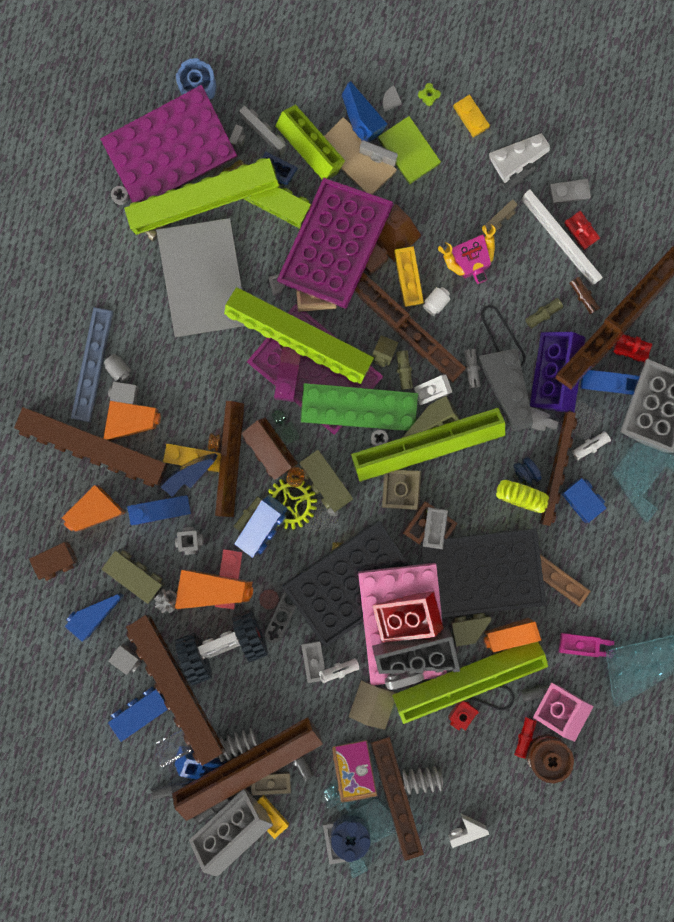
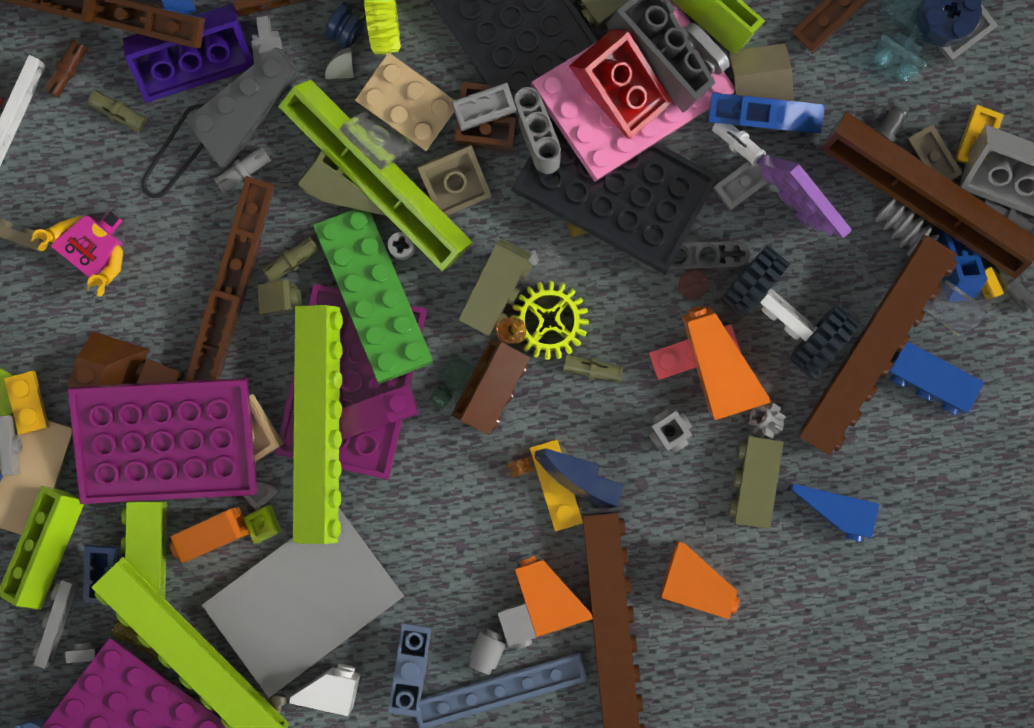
camera: 115 degrees left, 0 degrees up
reddish brown brick [29,542,78,581] -> none
light grey brick [108,643,141,675] -> none
blue slope [127,495,191,525] -> none
reddish brown plate [215,401,244,517] -> none
brick [234,495,288,558] -> none
piece [332,740,377,802] -> none
yellow plate [394,246,424,307] -> none
white slope [414,374,452,405] -> none
white brick [423,287,450,316] -> none
none -> yellow plate [4,371,49,435]
none -> orange slope [170,507,250,563]
none -> lime tile [243,505,282,544]
none -> white slope [289,664,361,716]
none -> light grey tile [325,48,354,79]
none -> clear tile [339,109,414,171]
none -> tan plate [355,52,455,151]
none -> sand blue slope [388,623,432,717]
none -> light grey beam [514,87,561,174]
none -> blue slope [707,93,825,134]
none -> medium lavender plate [757,154,852,238]
none -> yellow tile [981,267,1004,300]

